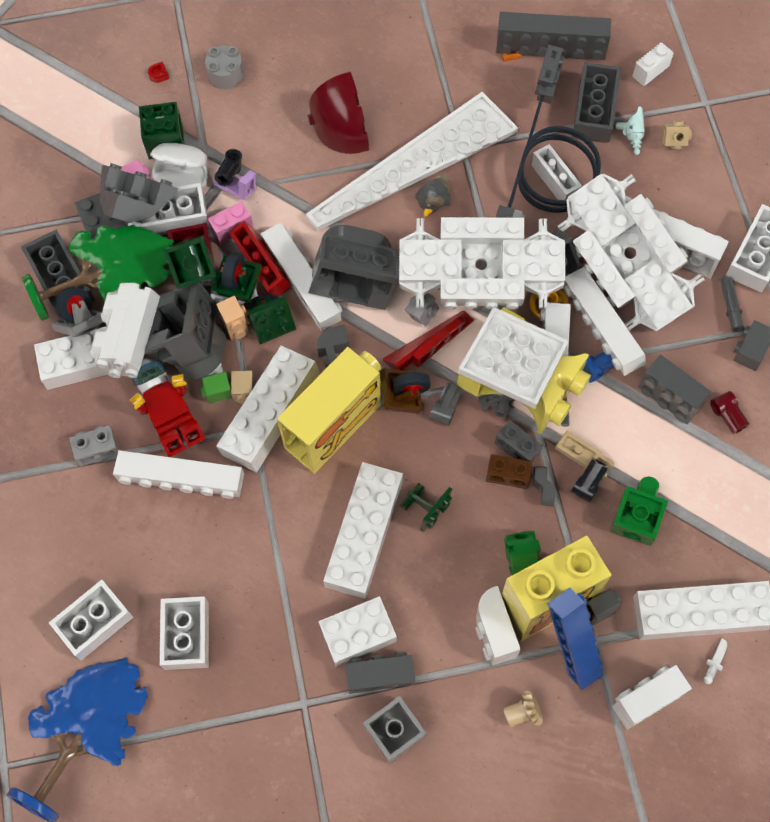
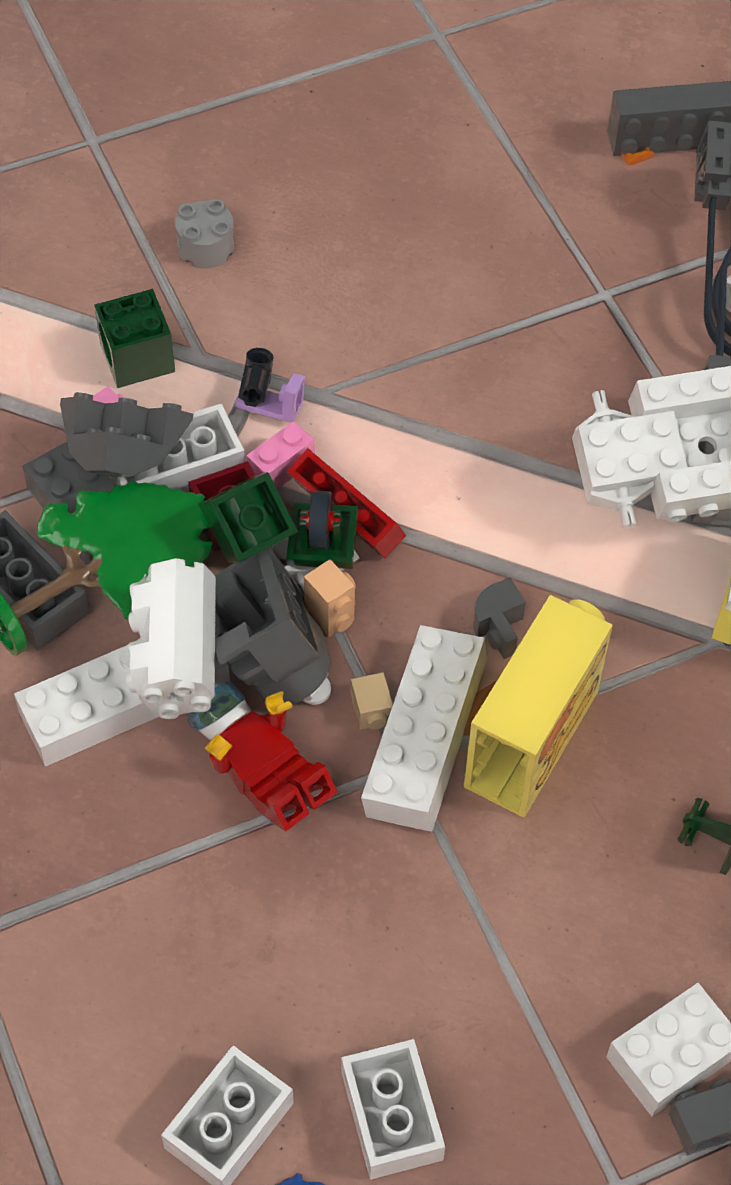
camera: 15 degrees left, 10 degrees down
plate [51,286,103,337] -> none
light grey brick [69,425,119,467] -> none
white brick [113,450,244,499] -> none
red tile [148,61,169,83] -> none
white animal [150,143,208,189] -> none
bright green brick [200,371,232,404] -> none
dark green plate [247,295,296,345] -> none
white brick [260,223,342,332] -> none
white wing [306,92,519,231] -> none
dark red brick [307,71,369,154] -> none
dark grey brick [308,225,399,310] -> none
white brick [323,462,403,599] -> none
reddish brown plate [380,368,431,414] -> none
red wedge [383,311,474,371] -> none
light grey brick [404,293,439,327] -> none
dark grey hair [415,175,451,217] -> none
dark grey piece [429,383,463,426] -> none

